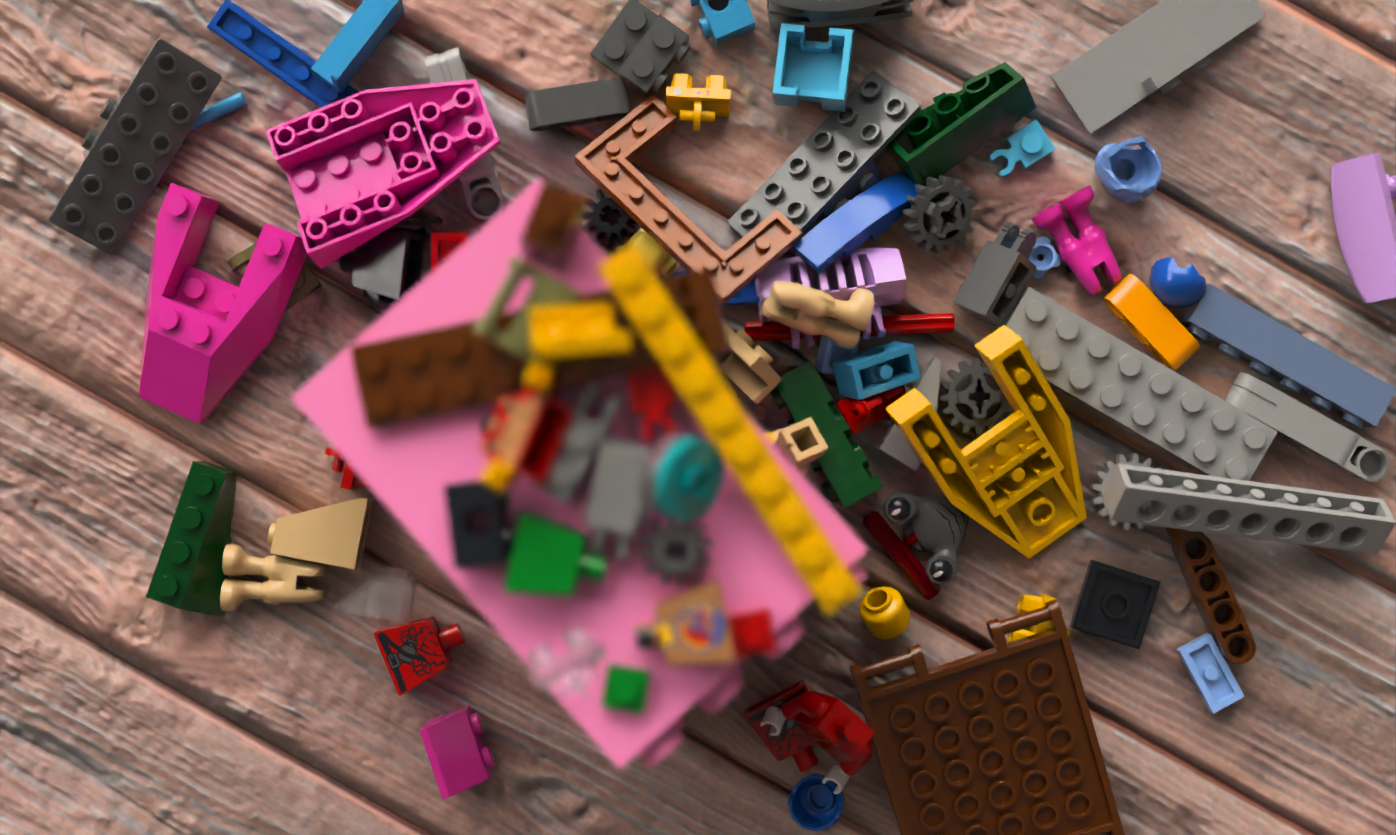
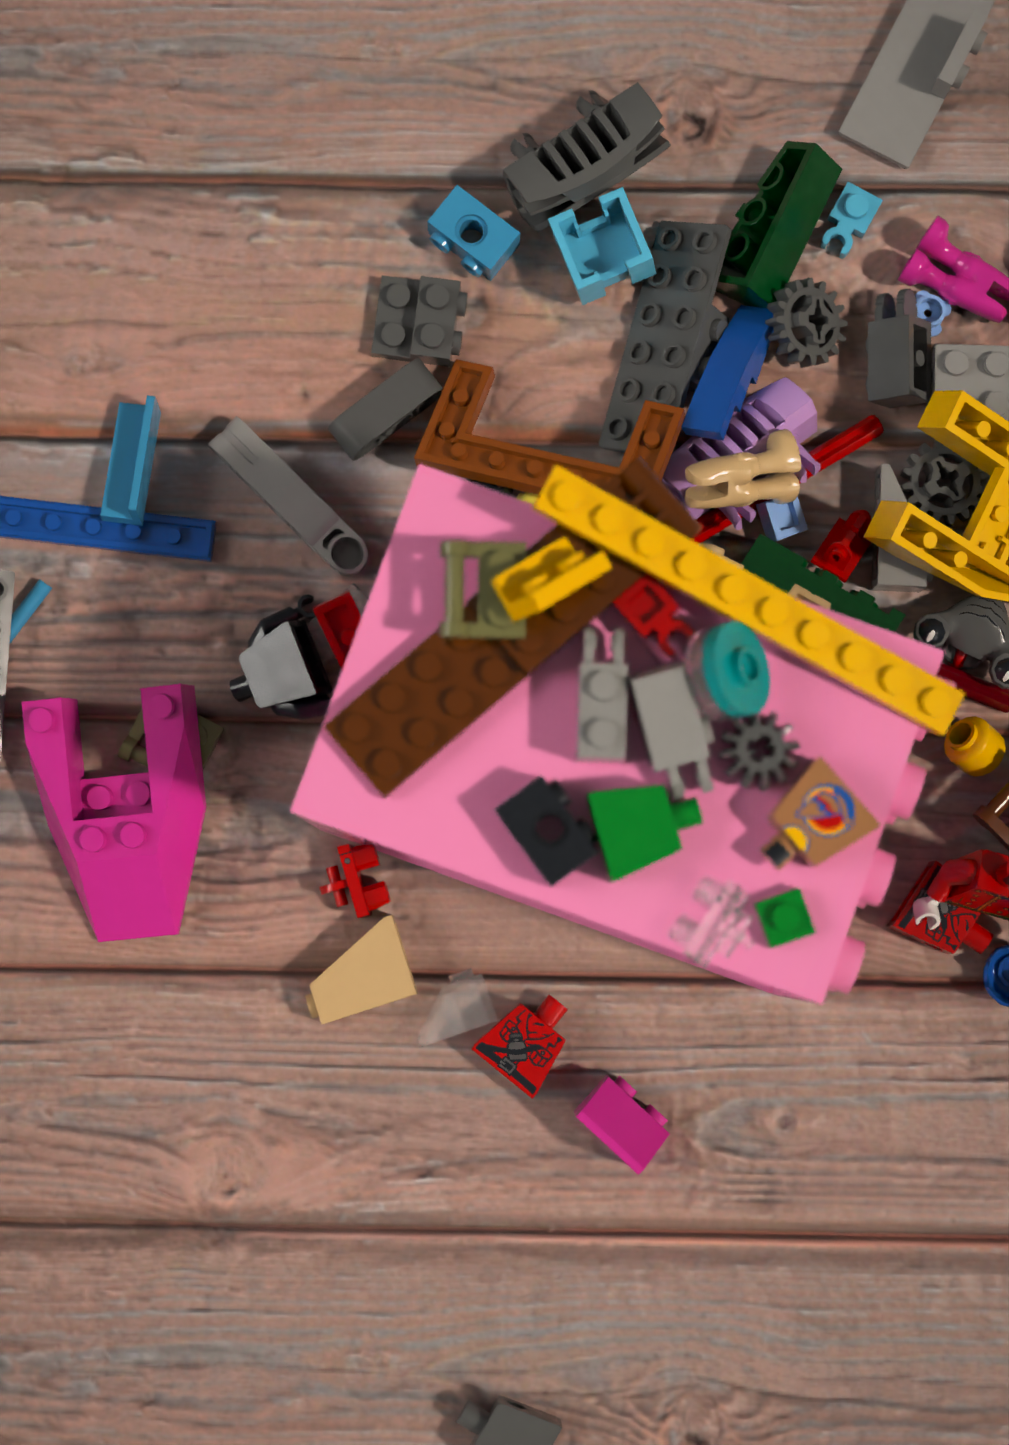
camera: 25 degrees left, 5 degrees down
dark green wedge [146,461,237,617] -> none
tan piece [220,544,326,611] -> none
dark pink wedge [266,79,501,269] -> none
torso [480,360,575,492] -> none
reddish brown torso [520,183,590,271] -> none
yellow hips [666,73,731,132] -> none
red plate [728,608,777,658] -> none
dark azure brick [832,341,921,400] -> none
medium blue hair [1094,136,1162,204] -> none

